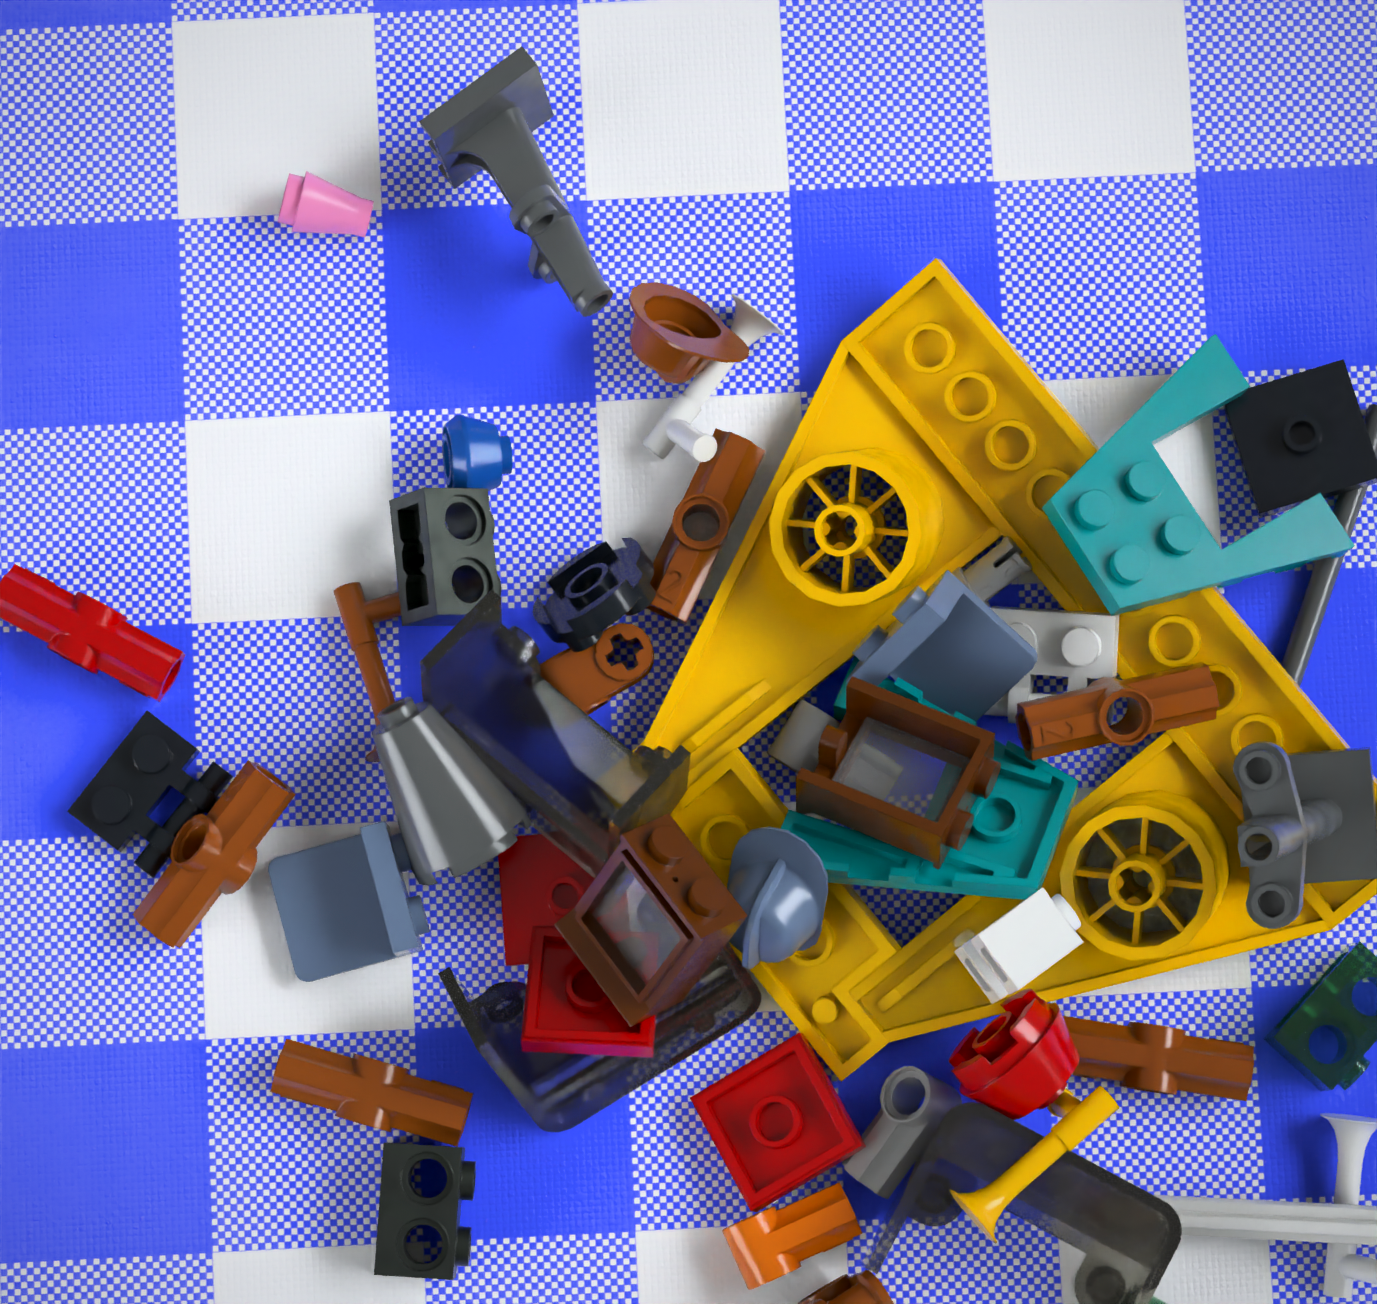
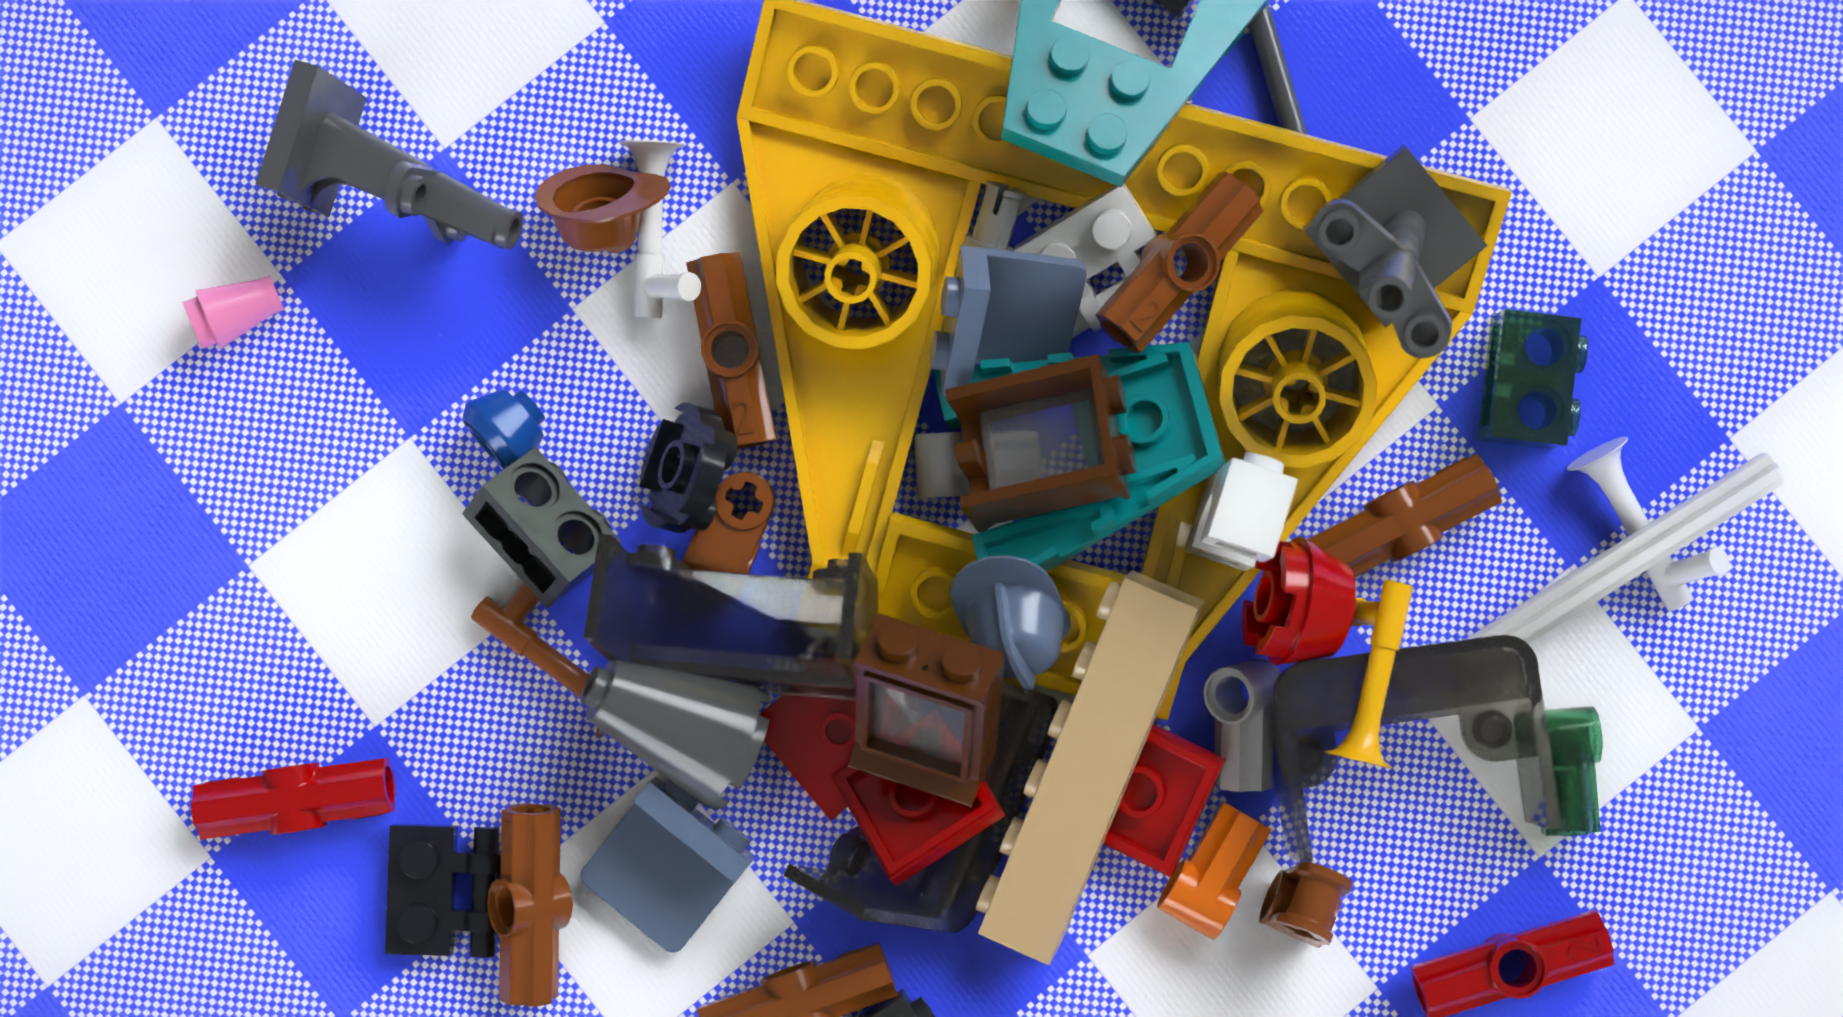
camera: 35 degrees left, 5 degrees up
none -> tan brick [976,570,1205,966]

